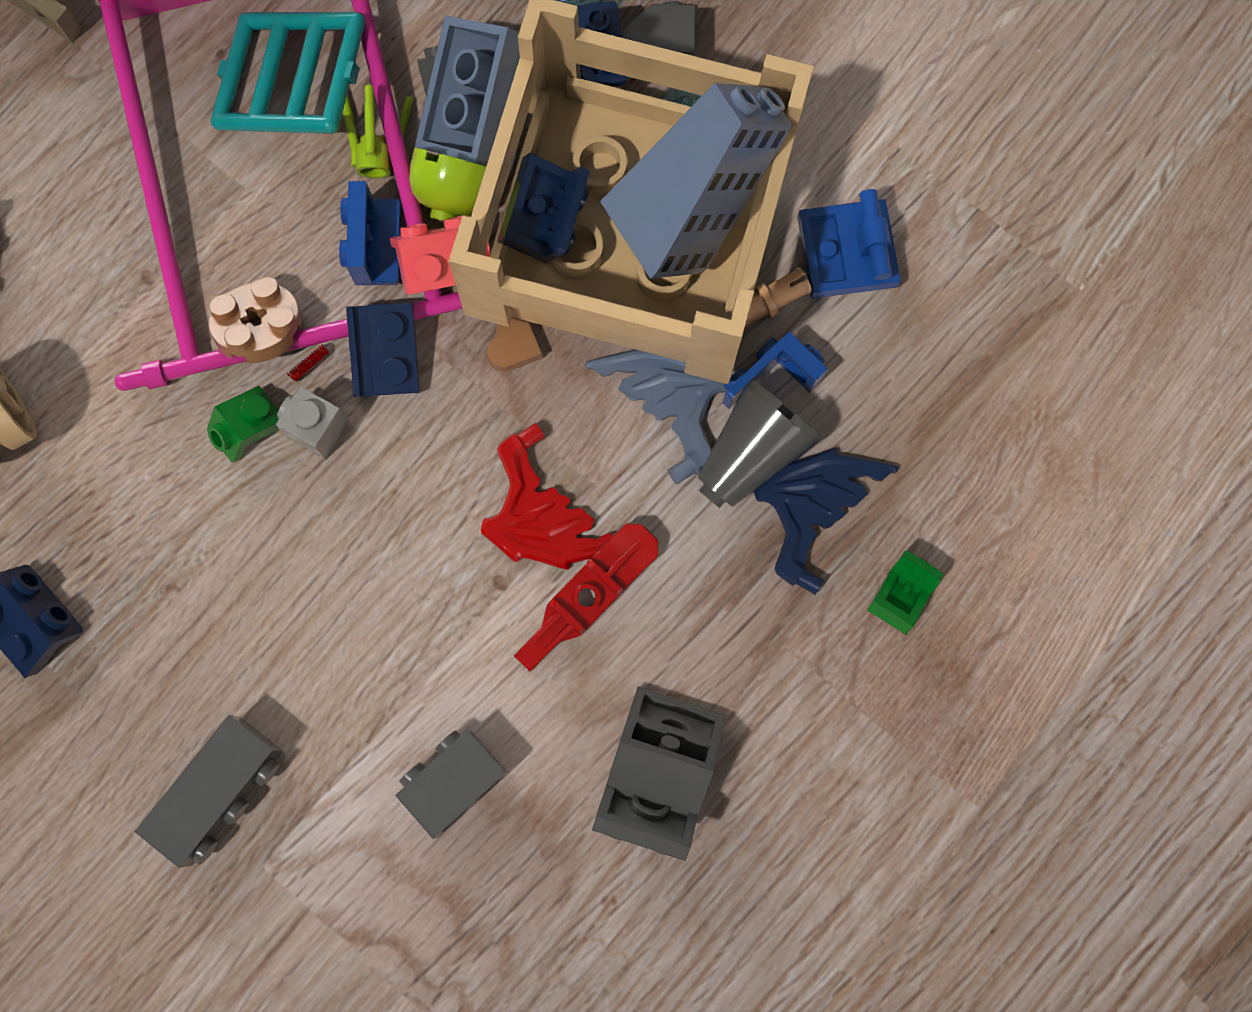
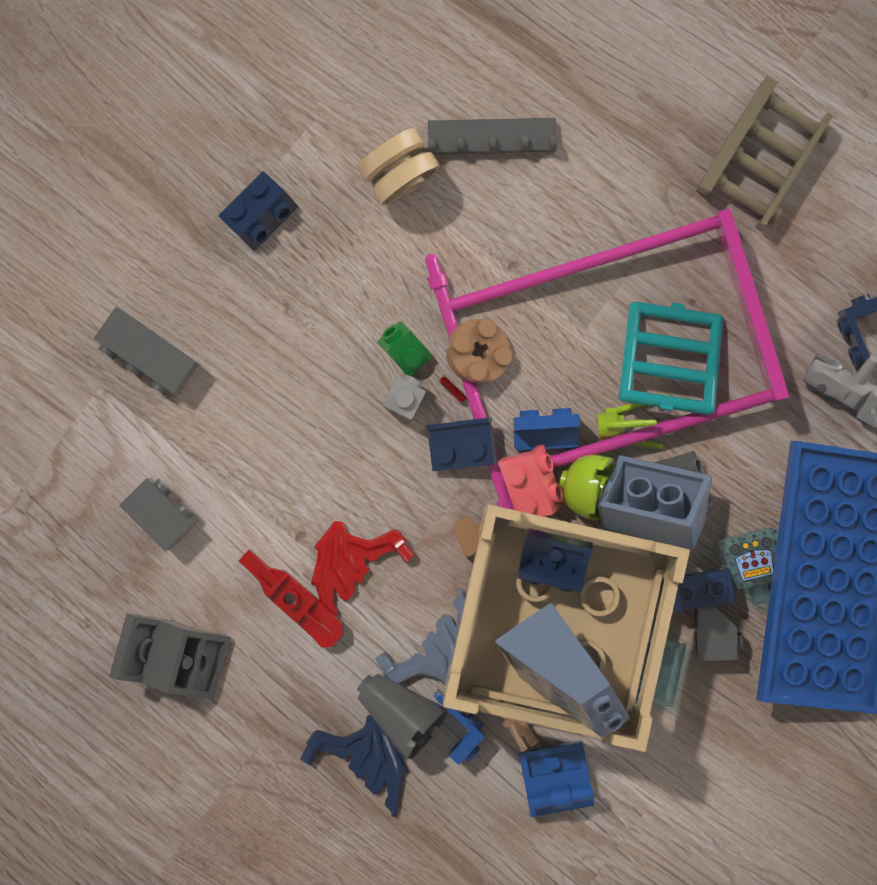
camera: 90 degrees right, 10 degrees up
green bracket [867,551,944,635] -> none

